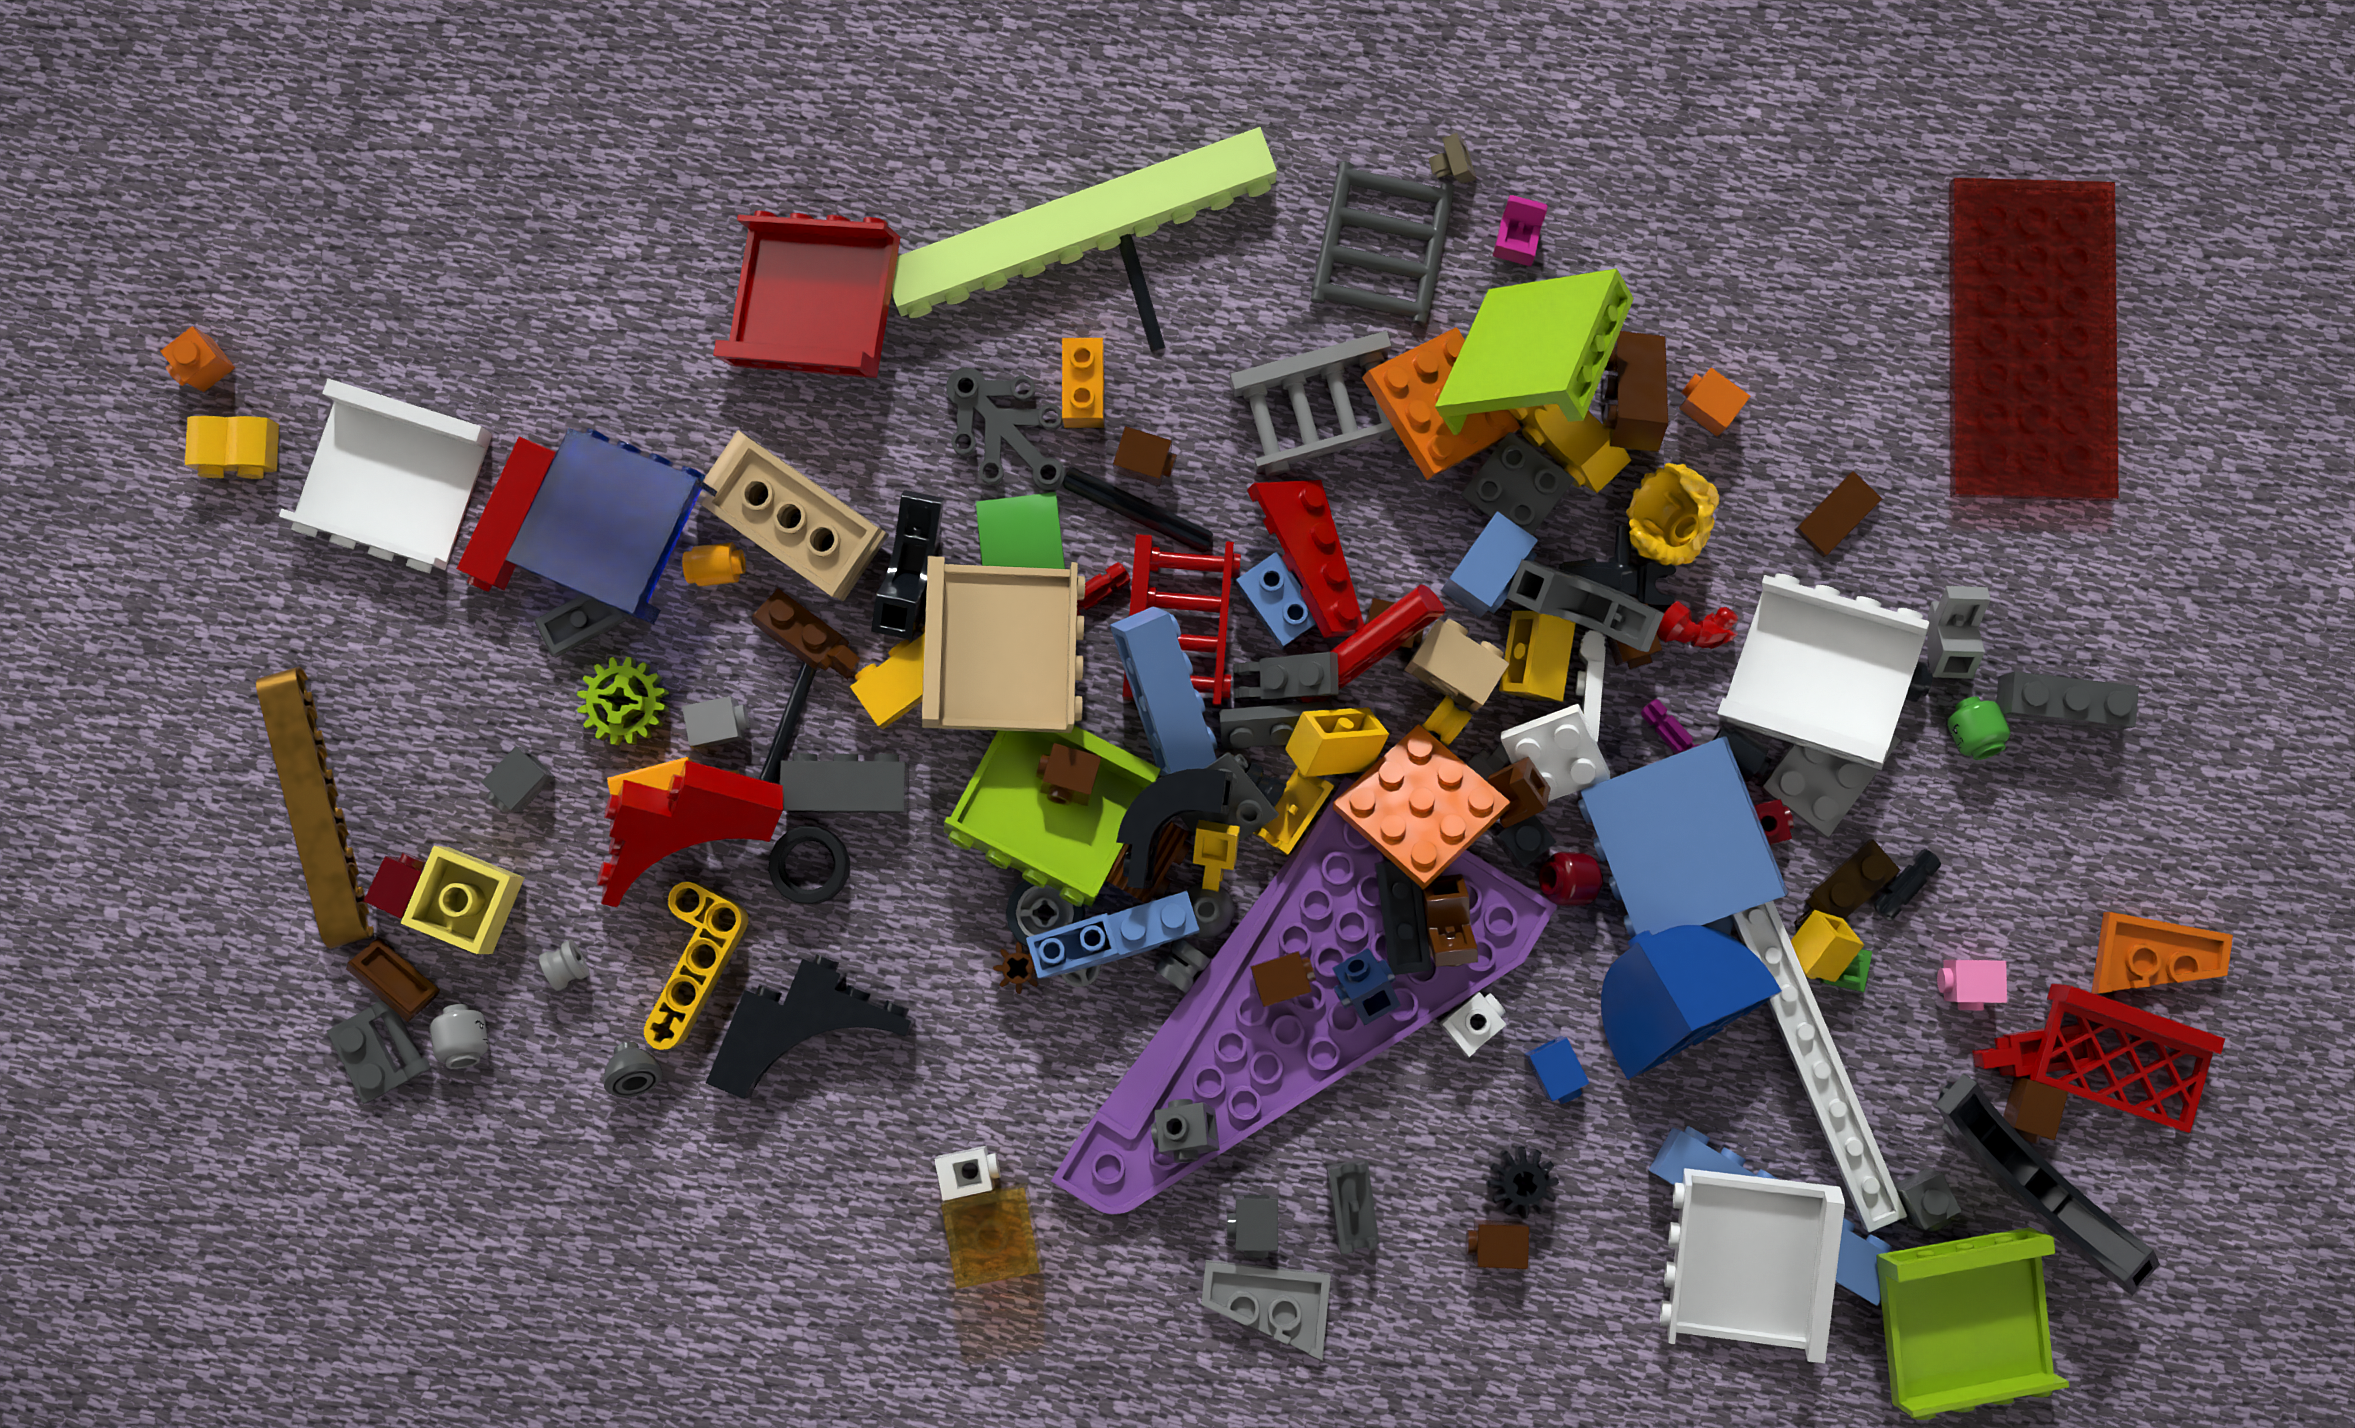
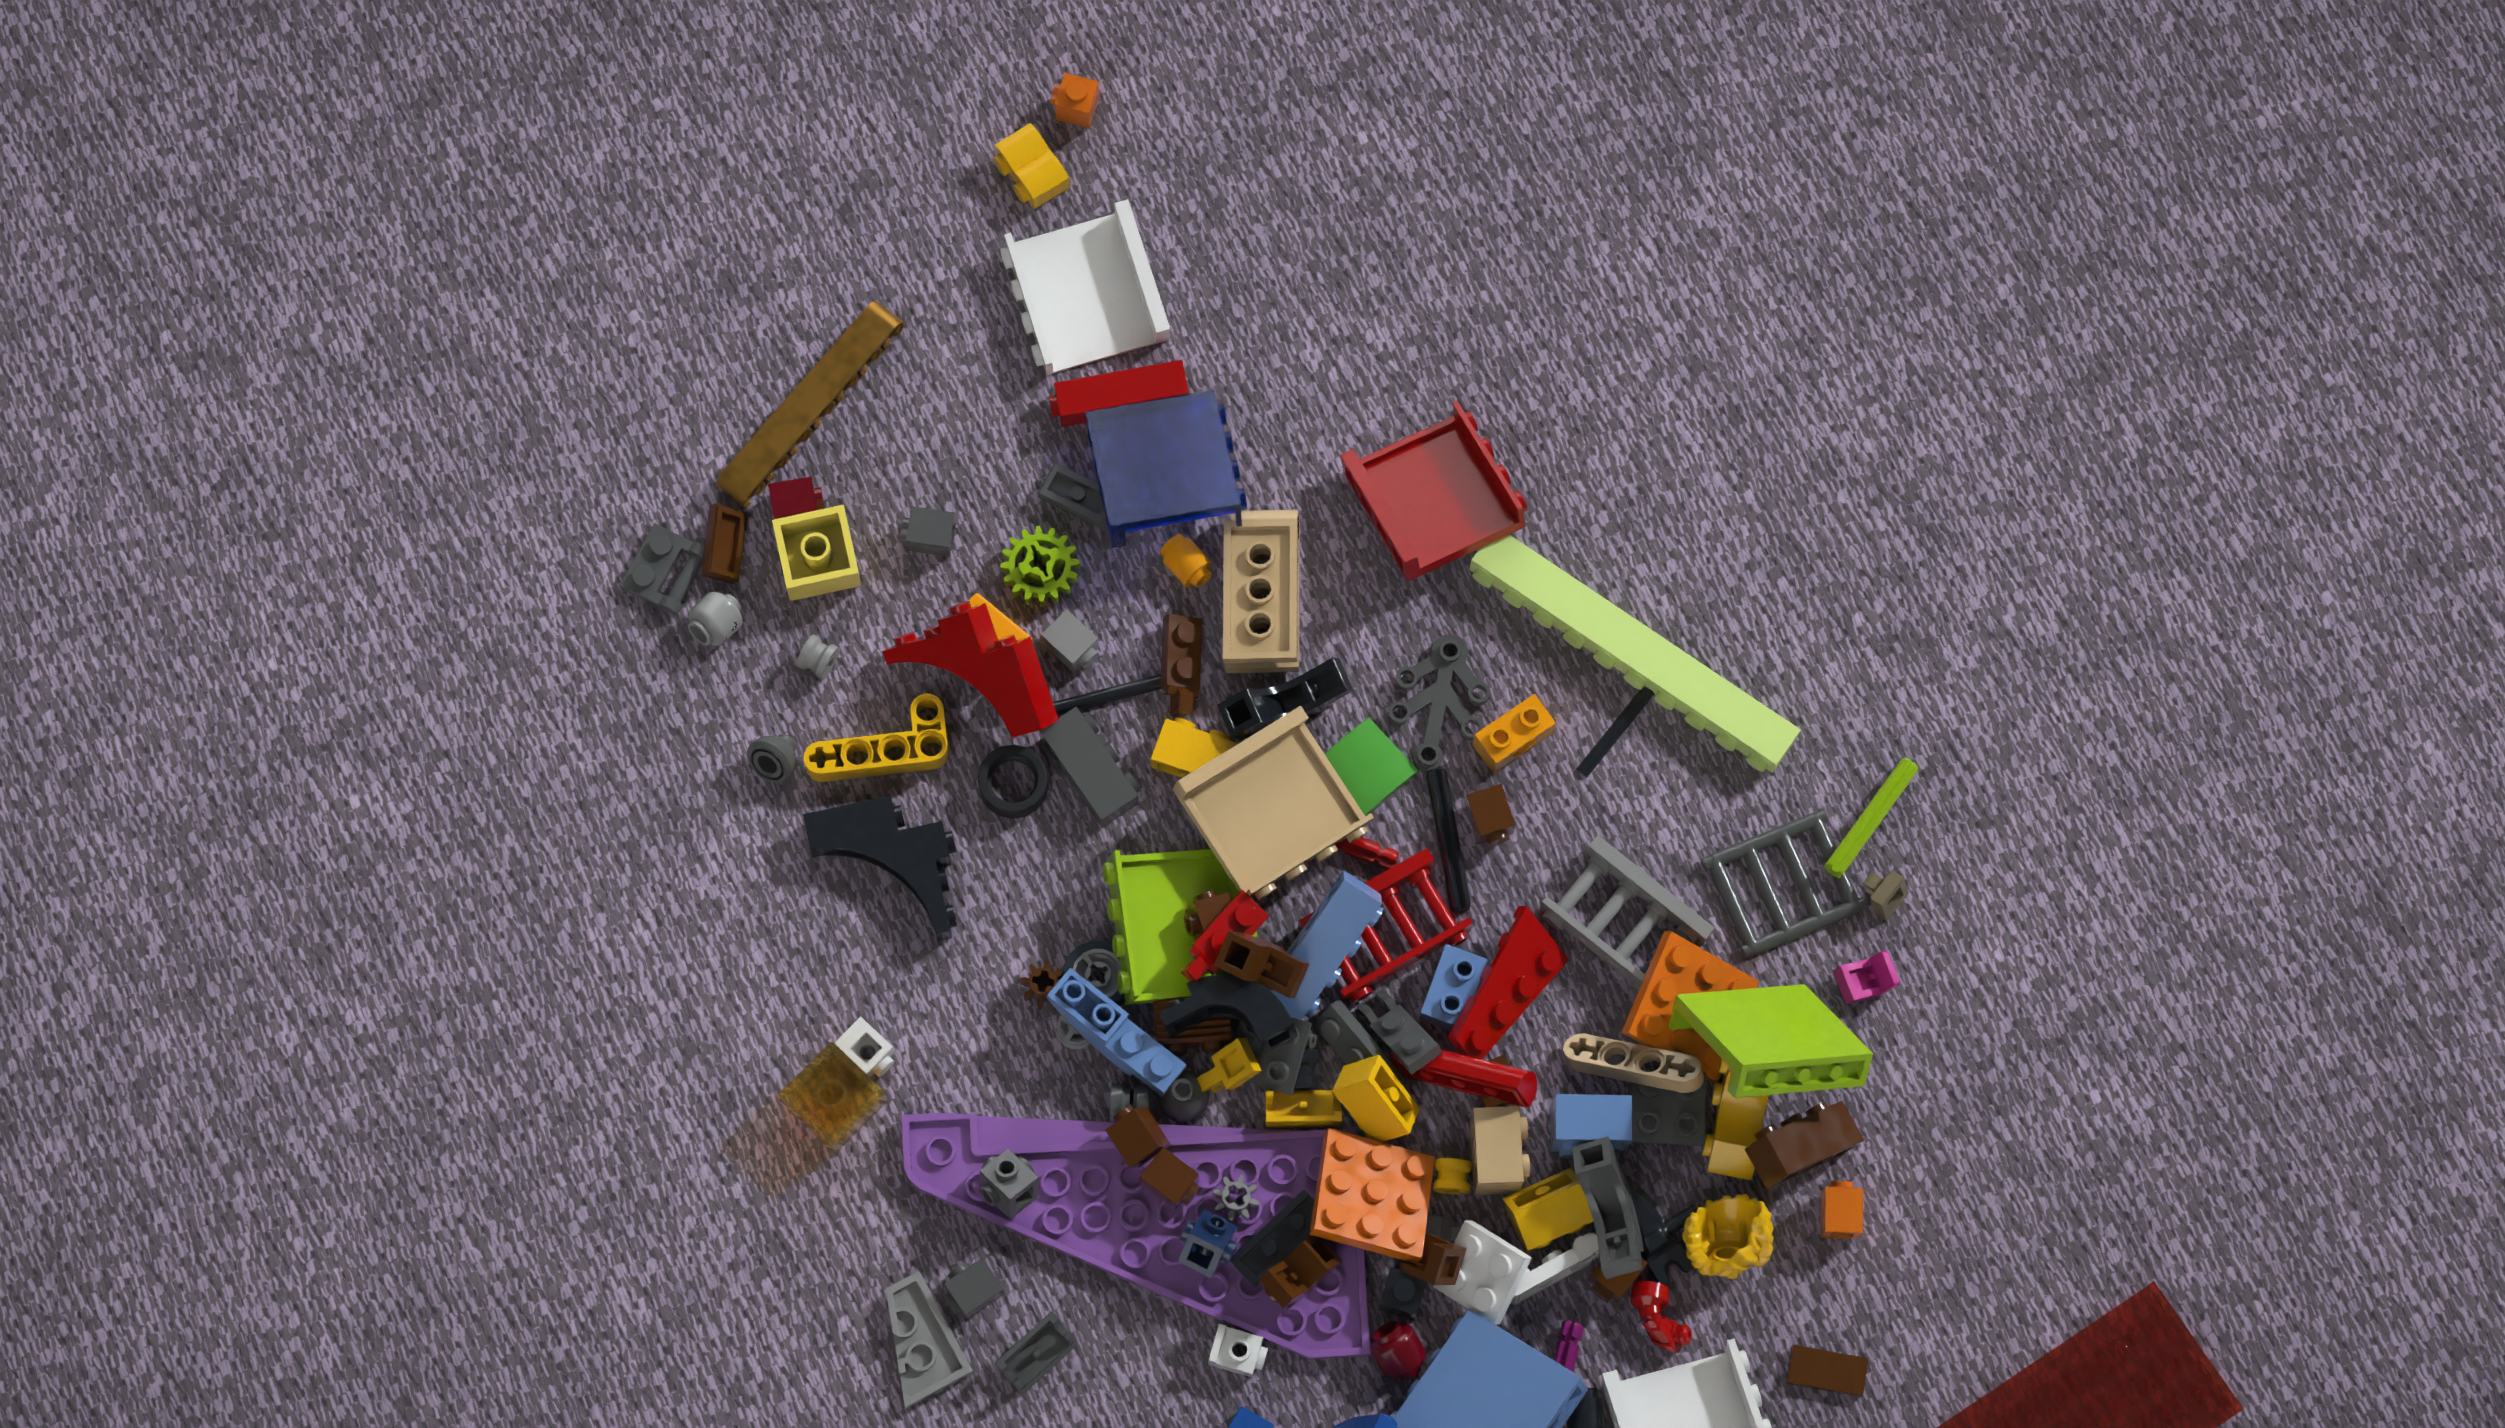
camera: 50 degrees right, 10 degrees down
none -> reddish brown brick [1105,1106,1171,1168]
none -> red hinge [1181,890,1269,982]
none -> light grey gear [1213,1174,1259,1223]
none -> reddish brown brick [1214,930,1309,998]
none -> tan beam [1563,1034,1704,1093]
none -> lime axle [1824,758,1918,878]

